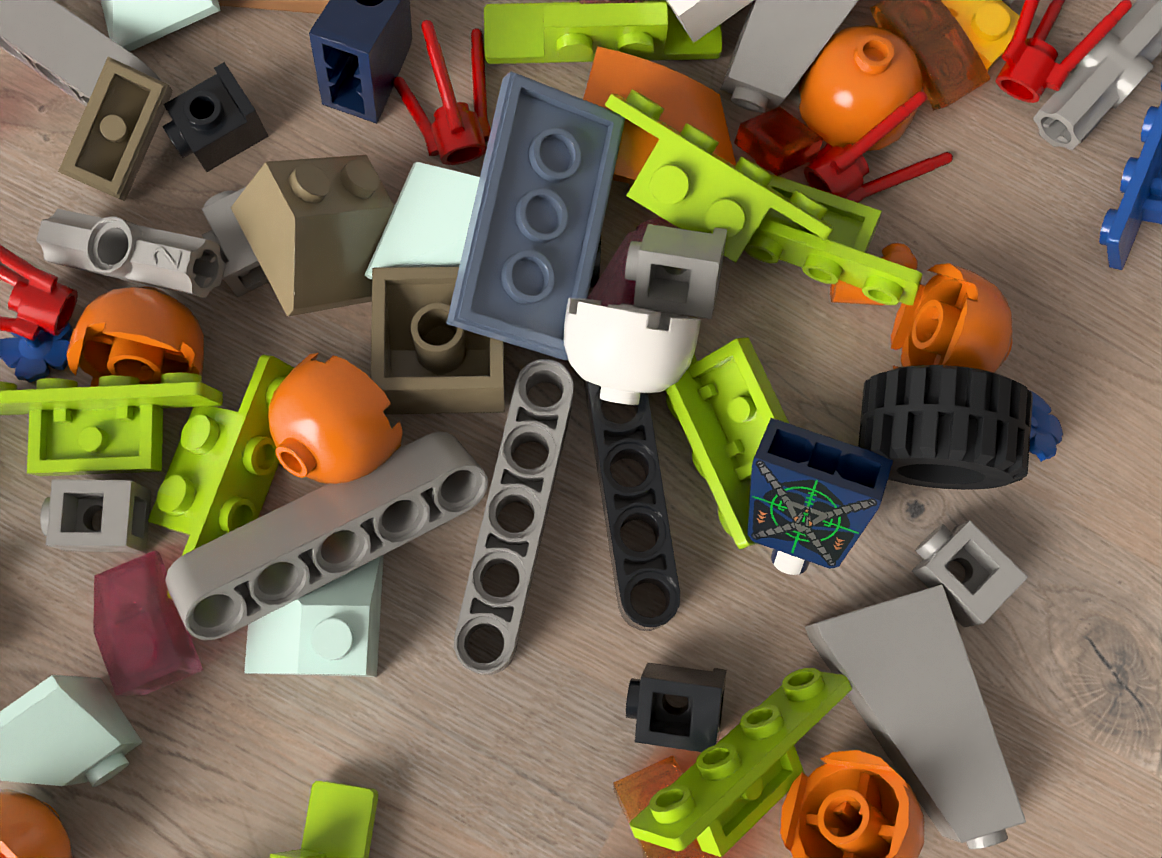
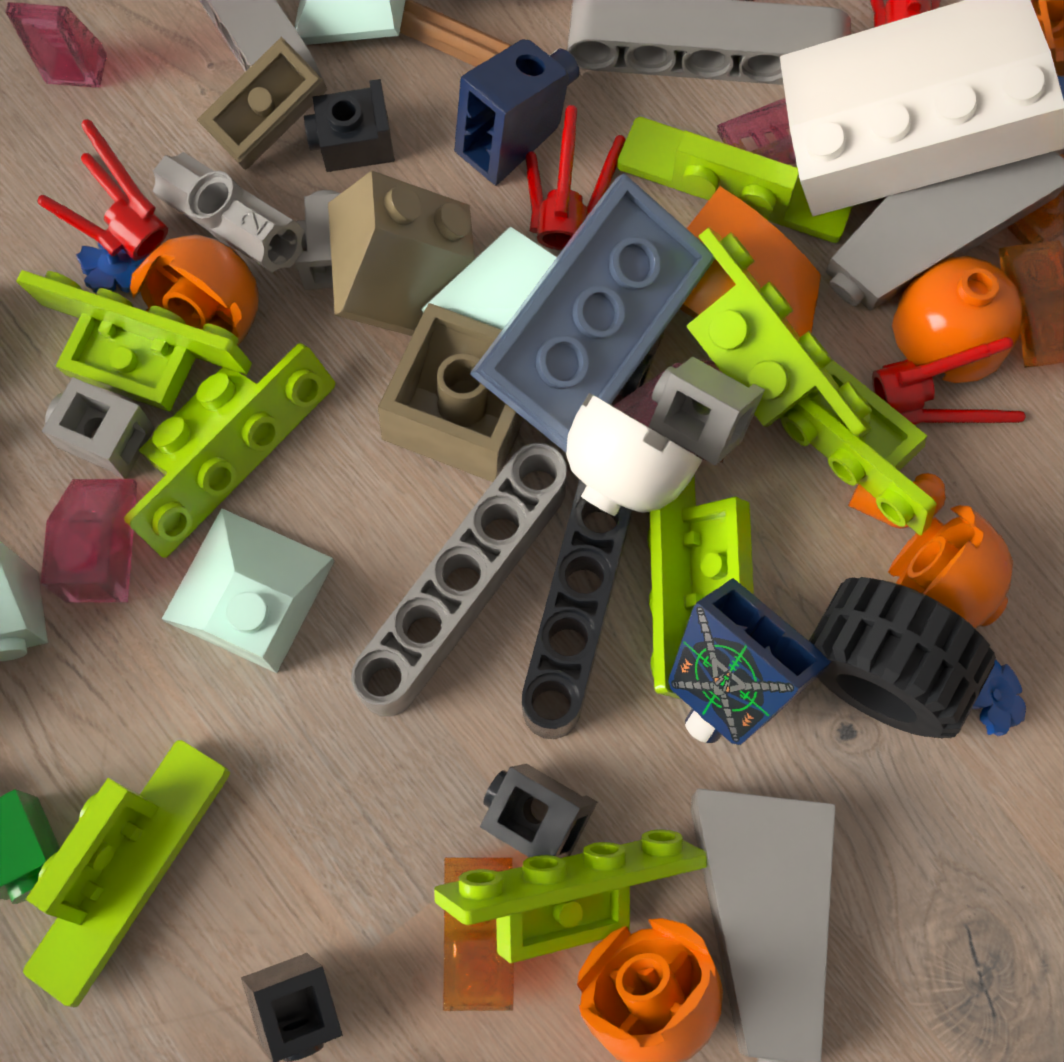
camera: 30 degrees right, 5 degrees down
light grey beam [165,432,488,640] -> none
orange cylinder [268,353,403,484] -> none
clear red plate [734,106,824,177] -> none
light grey brick [912,520,1028,627] -> none

